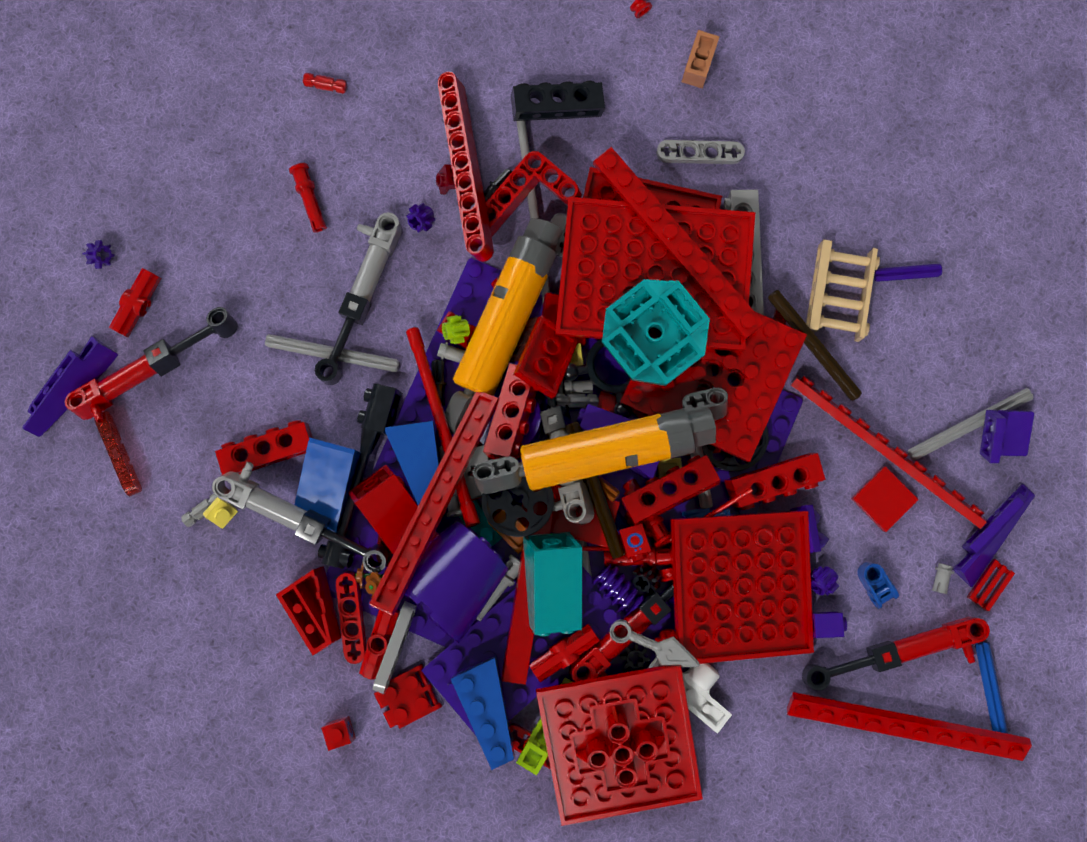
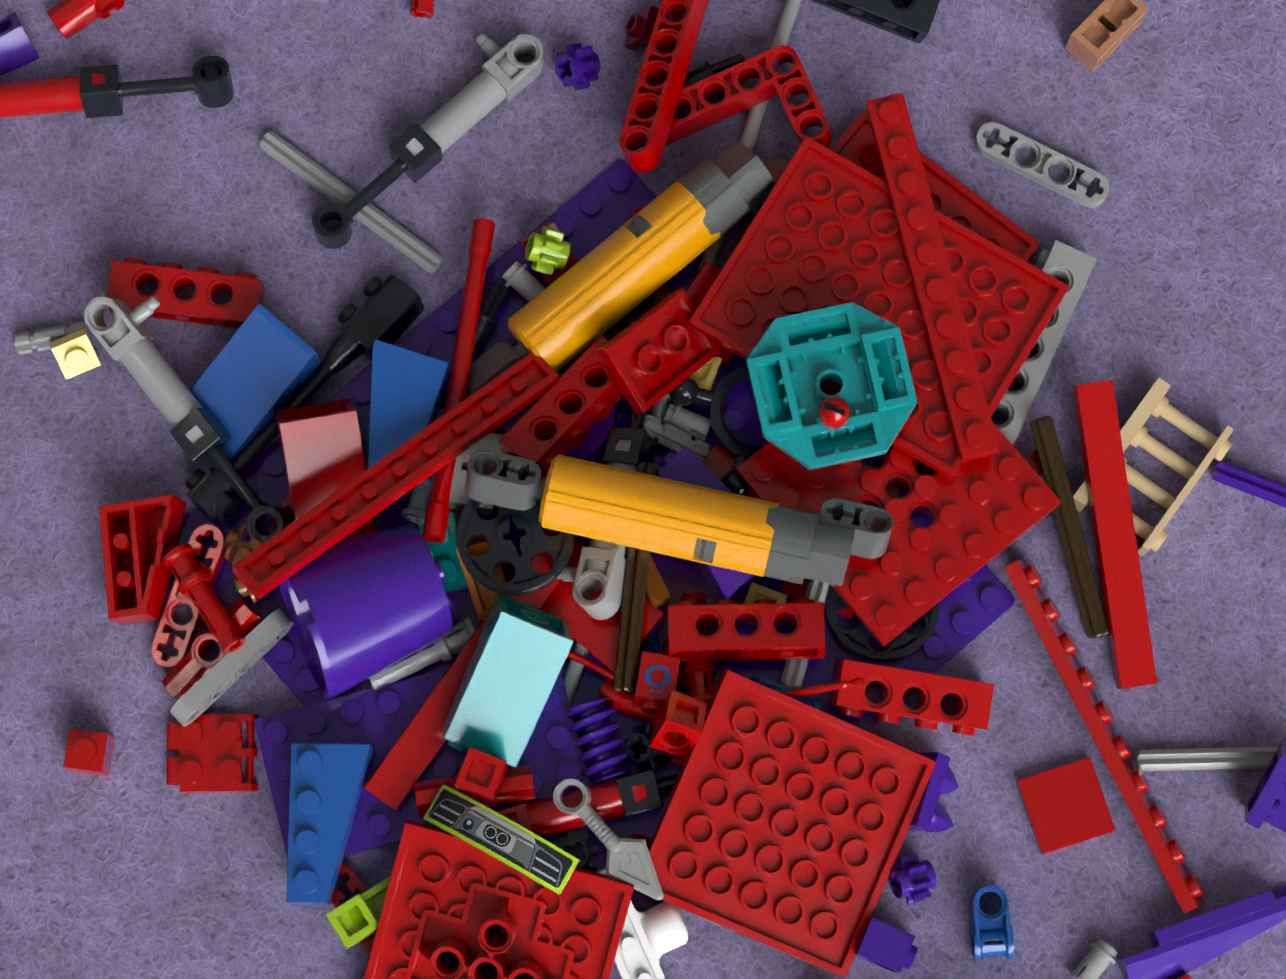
camera: 20 degrees right, 5 degrees down
none -> red pin [161,543,246,654]
none -> slope [423,784,580,895]
none -> red brick [455,747,508,803]
none -> red brick [649,690,708,759]
none -> red hinge [818,396,850,429]
none -> red tile [1072,380,1157,689]

